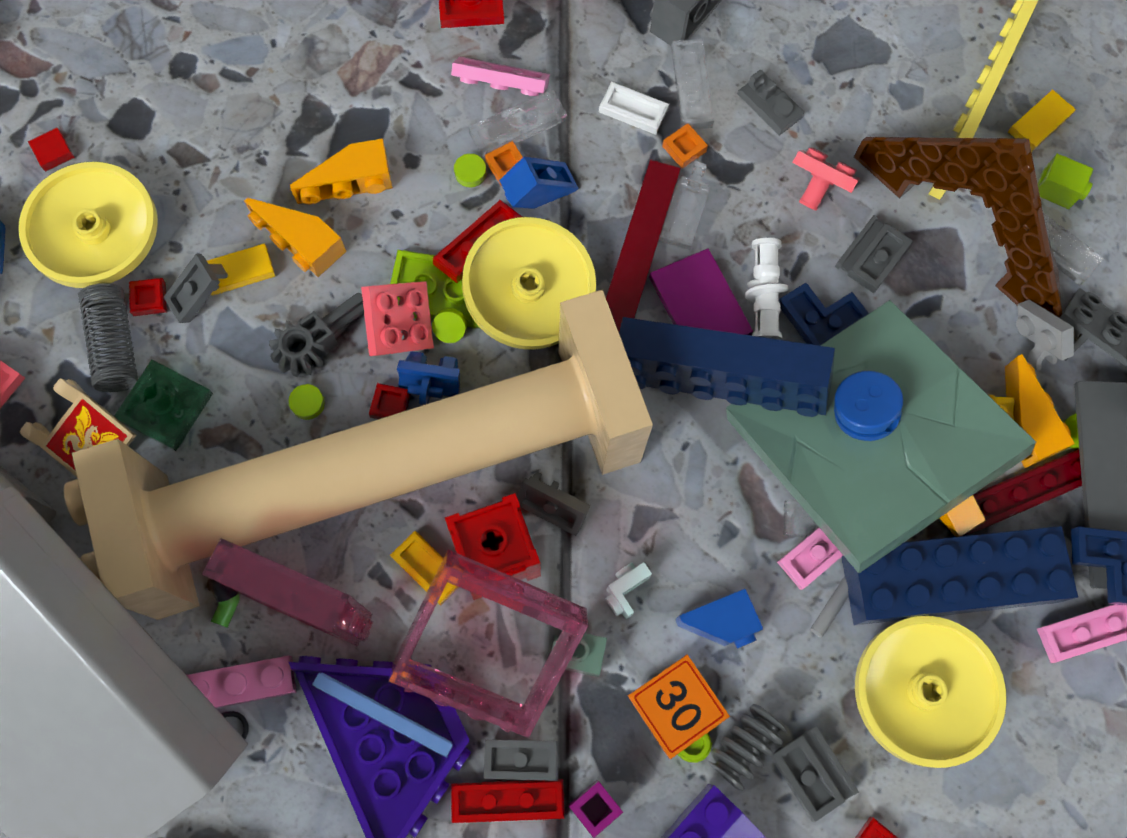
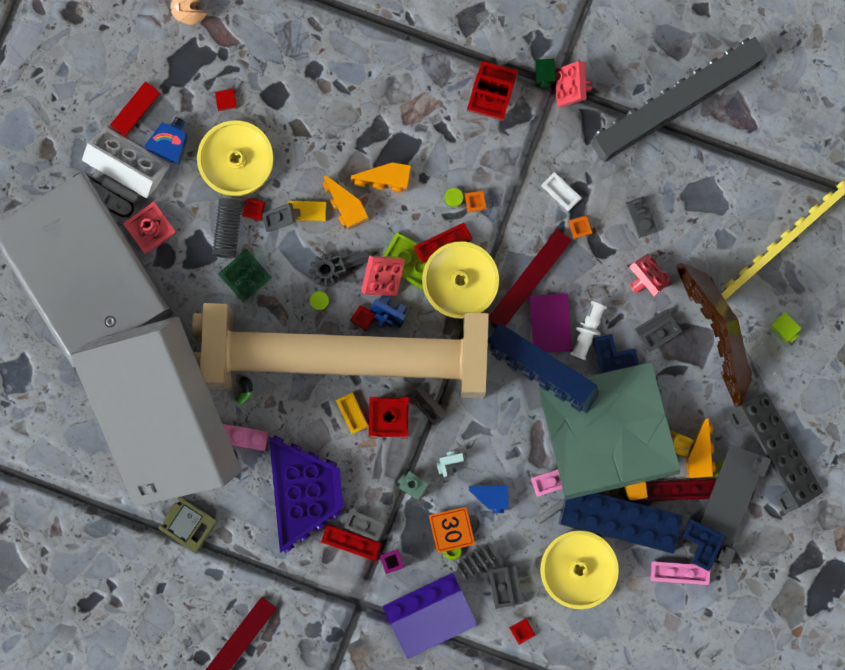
camera: 25 degrees right, 10 degrees up
flag [20,378,137,477] -> none
clear pink window [202,538,373,647] -> none
medium blue tile [312,673,453,758] -> none
clear pink window [389,550,588,738] -> none
lime tile [432,308,467,343] -> none
bright pink plate [451,57,550,96] -> none
blue slope [499,156,579,209] -> none
clear hinge [660,161,710,251] -> none
blue head [834,371,903,441] -> none
yellow tile [1008,89,1076,152] -> none
light grey plate [1016,300,1074,371] -> none

